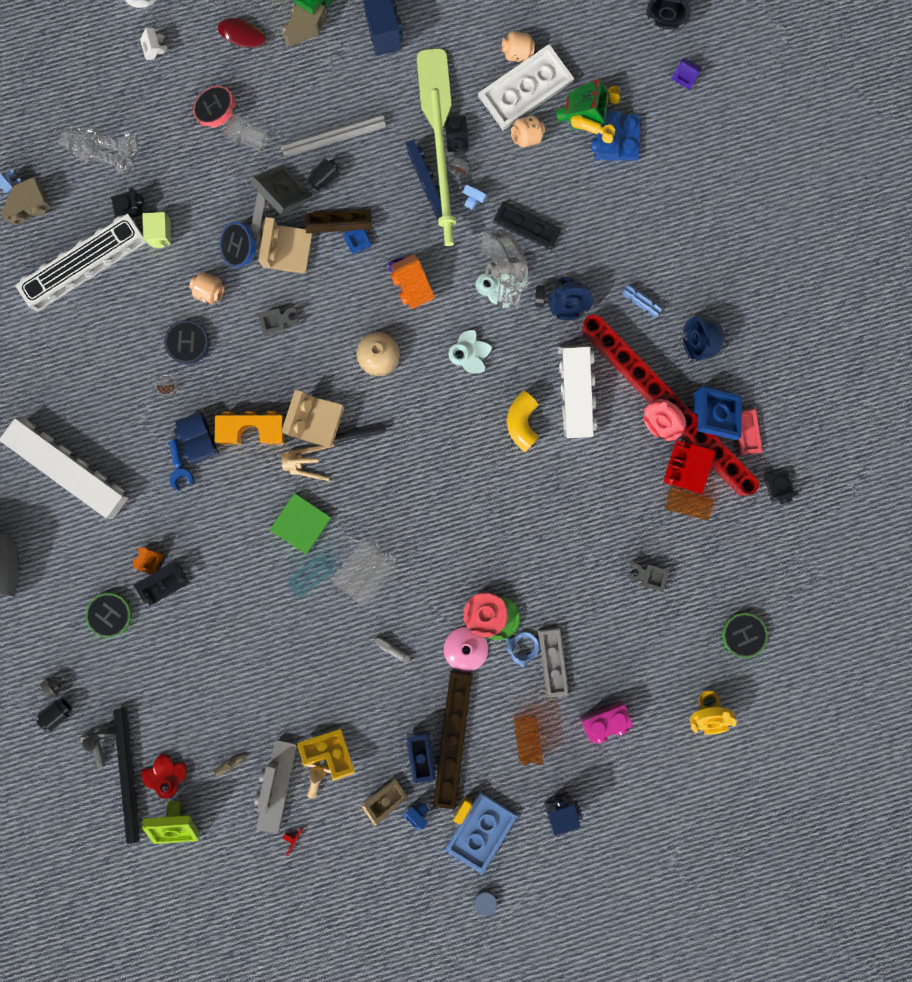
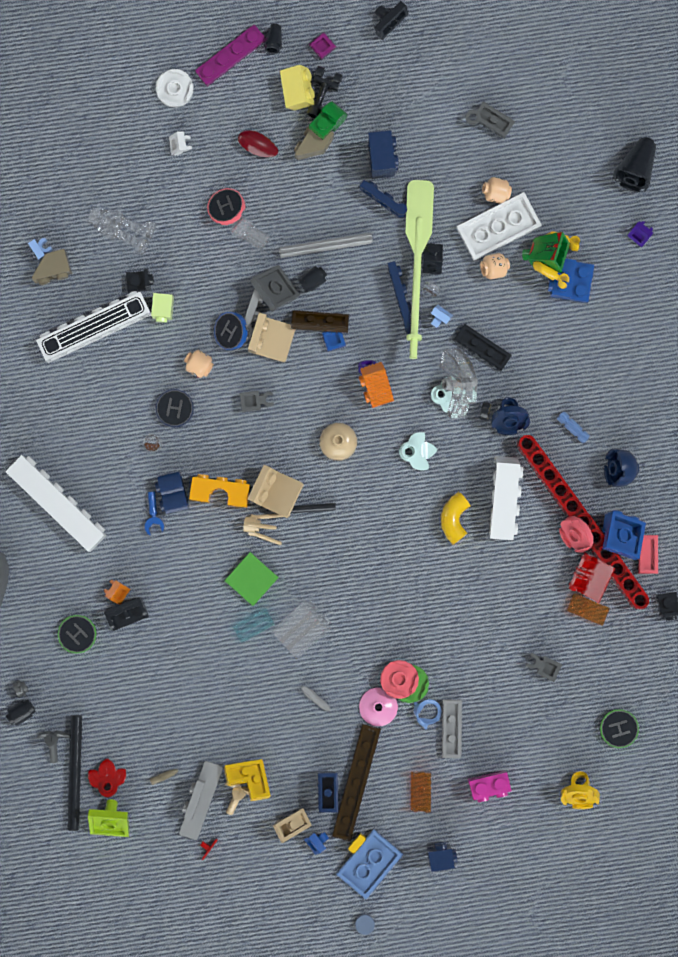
camera: 10 degrees right, 0 degrees up
none -> dark blue plate [360,180,407,218]

